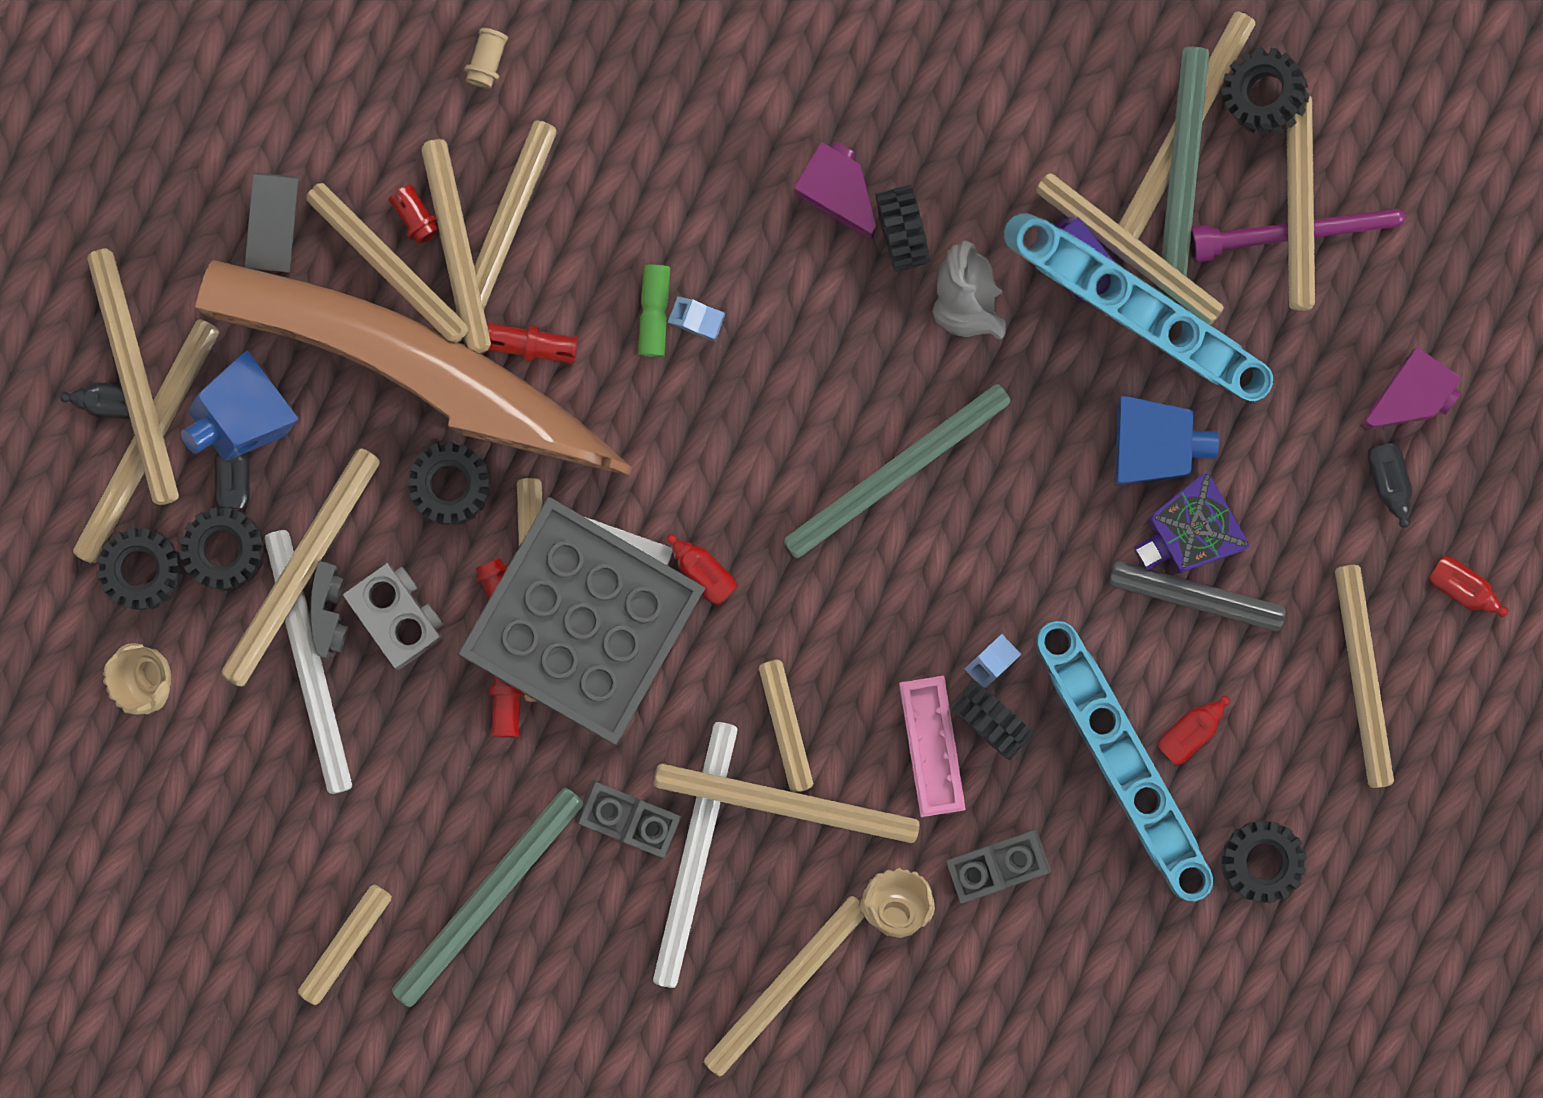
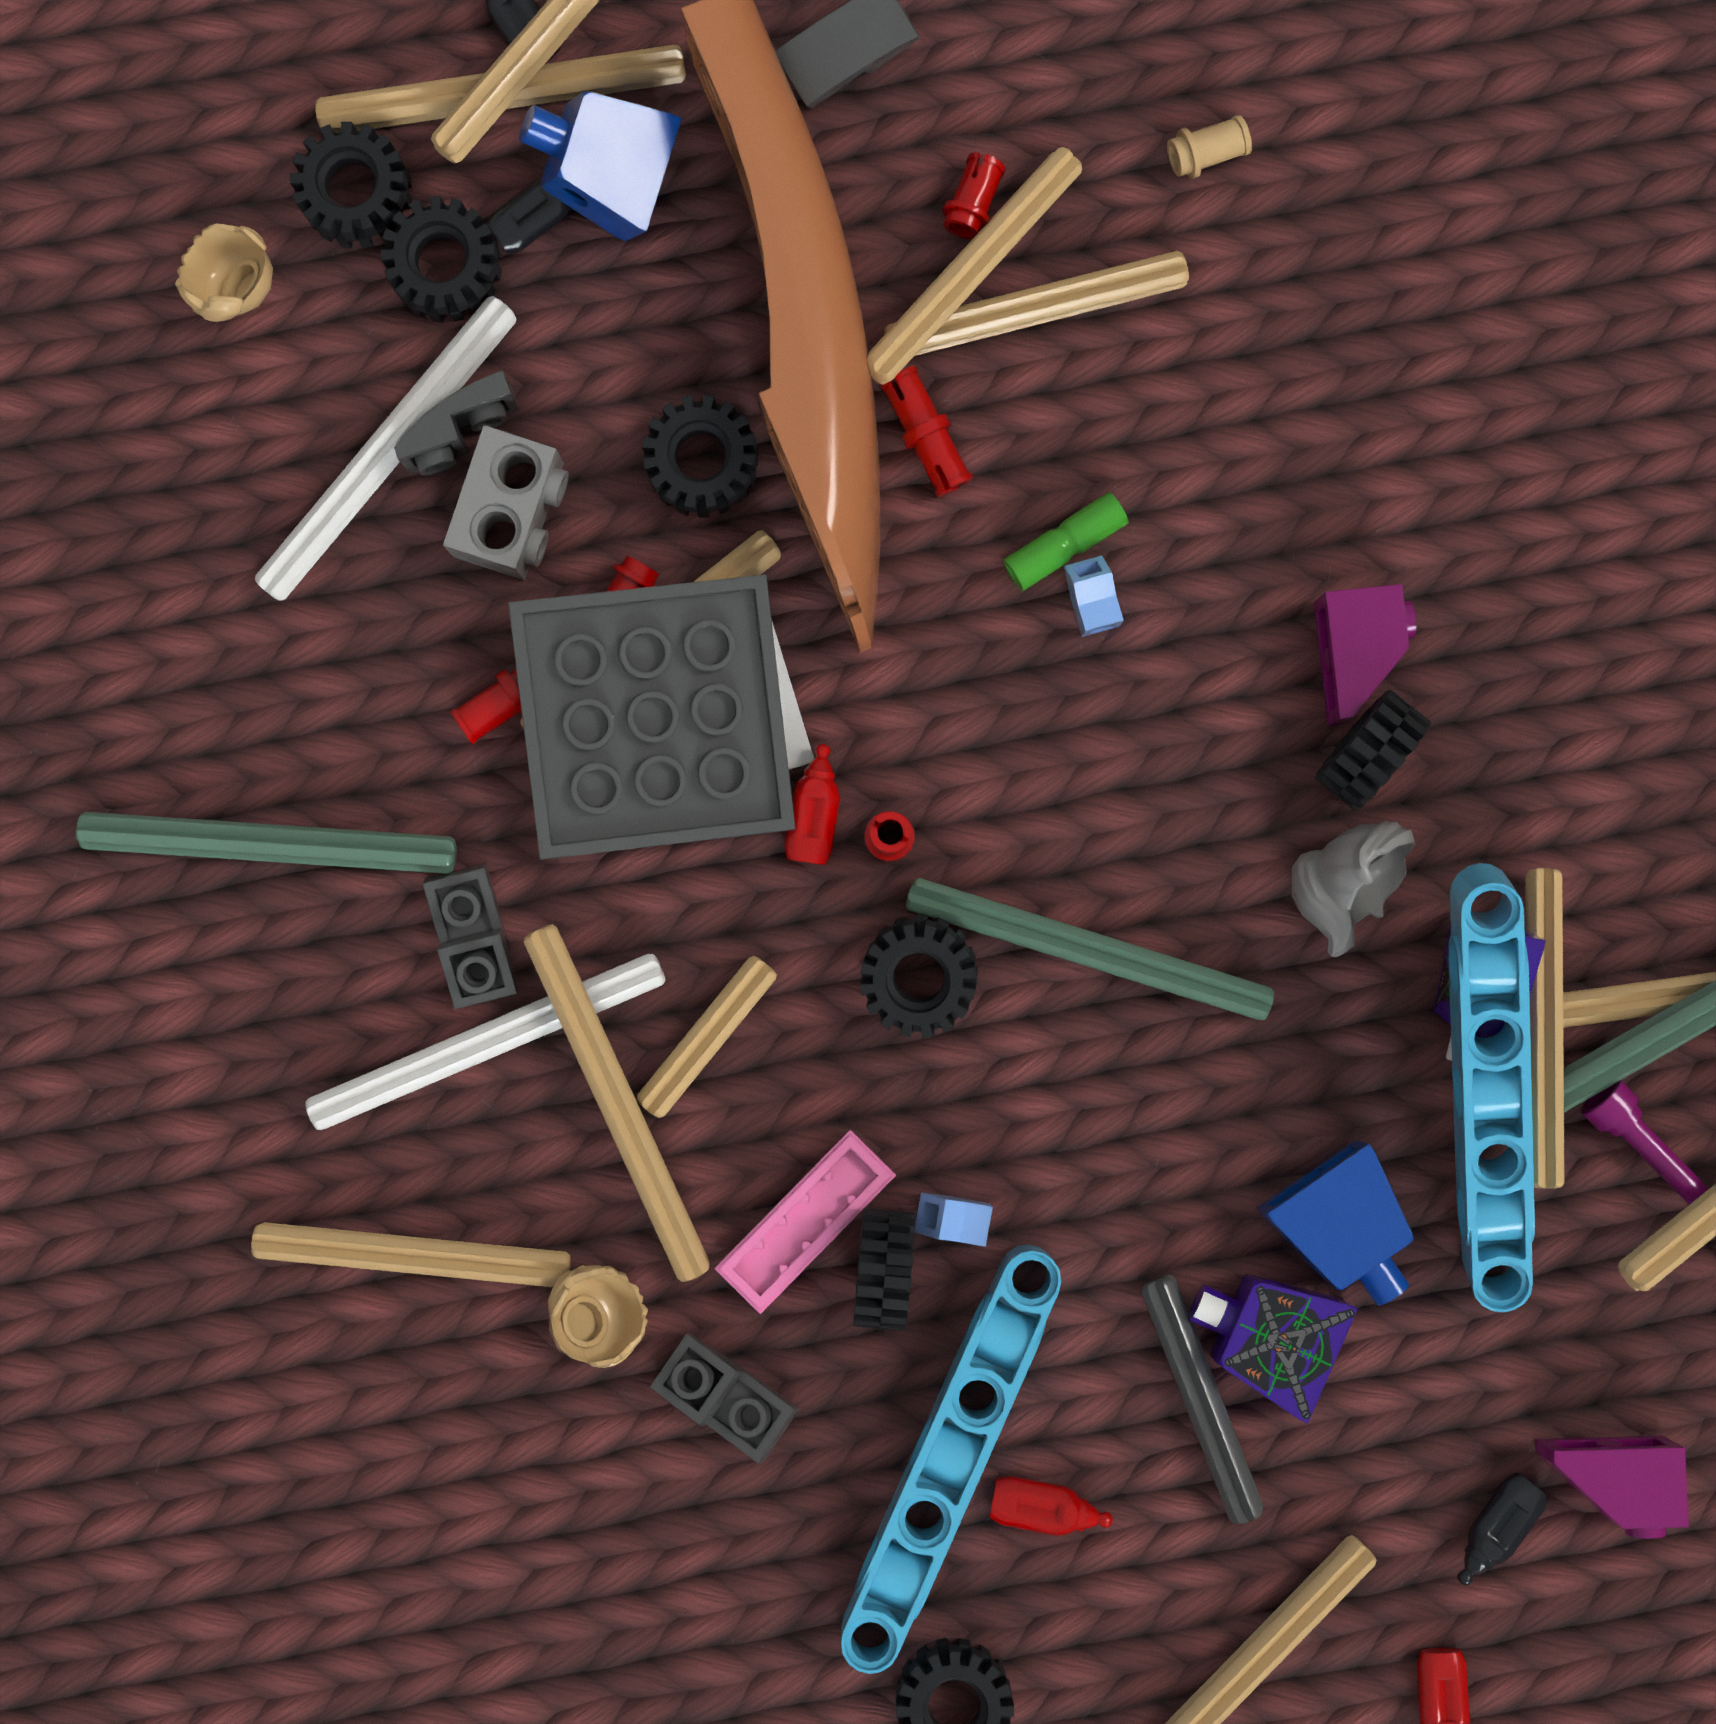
camera: 50 degrees right, 0 degrees up
tan axle [221,448,380,687] -> none
tan axle [298,885,392,1005] -> none
tan axle [306,183,469,343] -> none
none -> black tyre [860,914,978,1038]
none -> red pin [864,811,915,862]

